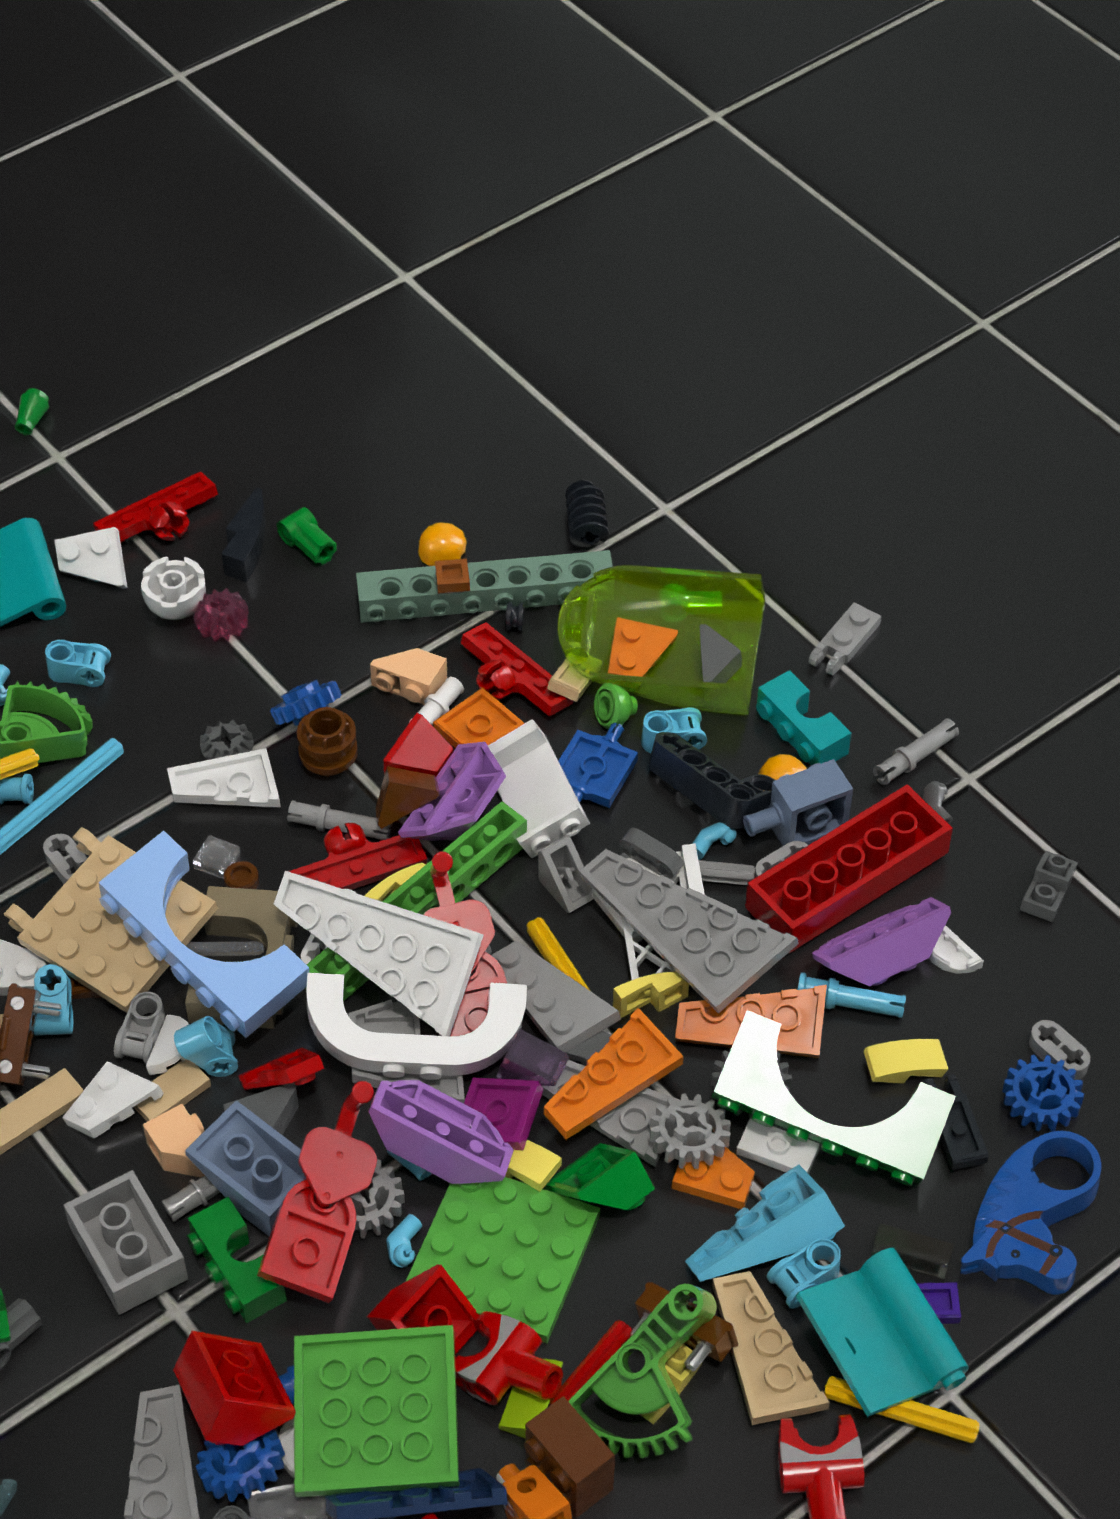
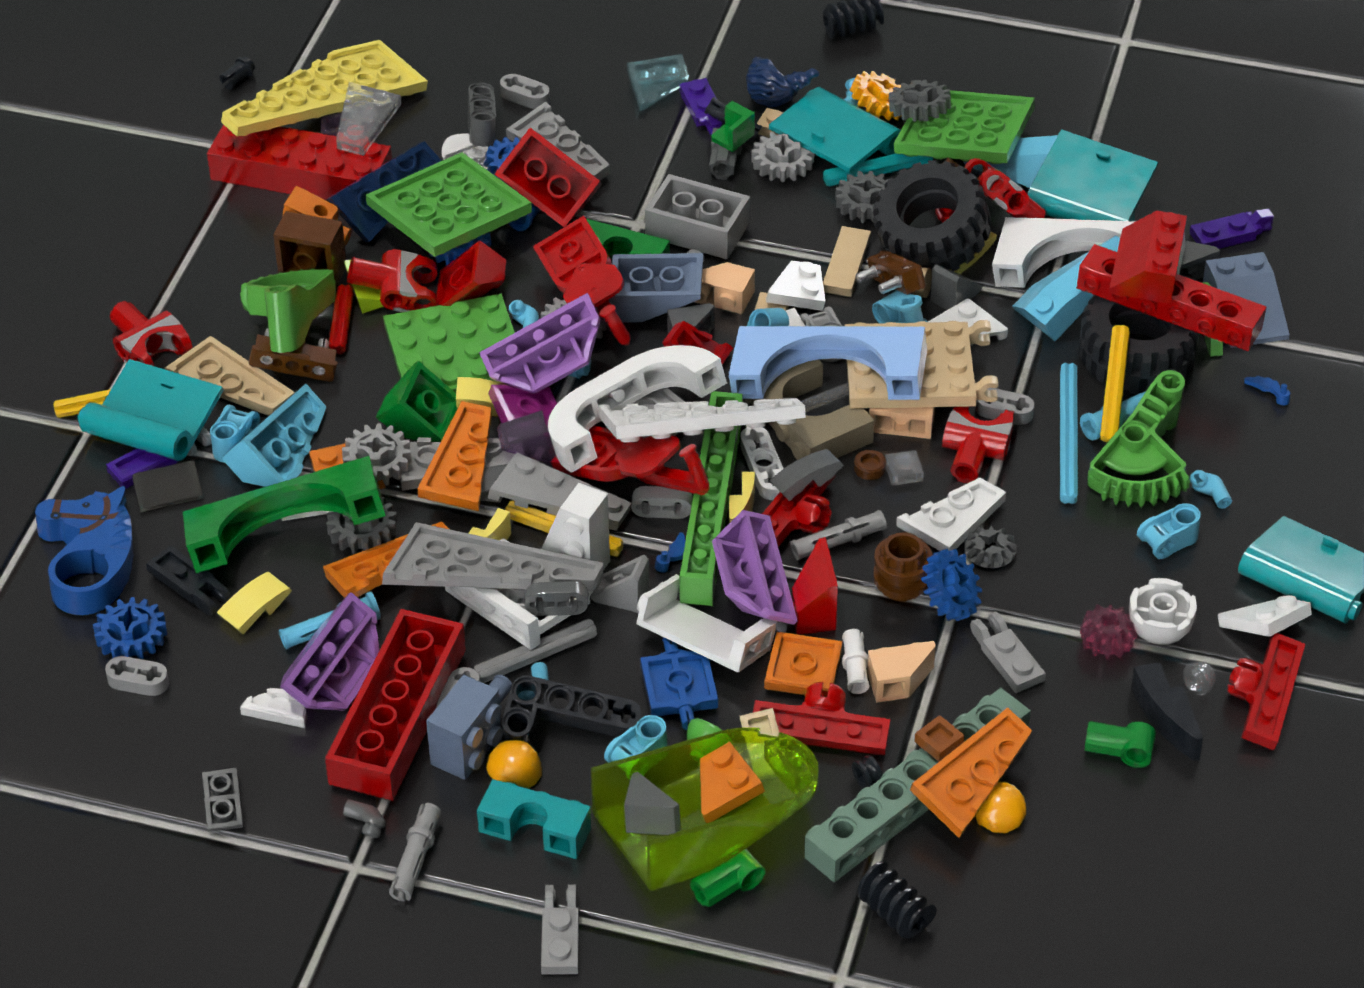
camera: 145 degrees right, 5 degrees down
reddish brown slope [375,766,440,829] -> none
none -> white wedge [542,483,610,570]
none -> blue piece [655,532,686,572]
none -> dark grey slope [769,449,844,501]
none -> orange wing [910,707,1032,838]
none -> red connector [942,406,1014,483]
none -> light grey hinge [970,611,1046,693]
none -> clear plate [1183,662,1216,695]

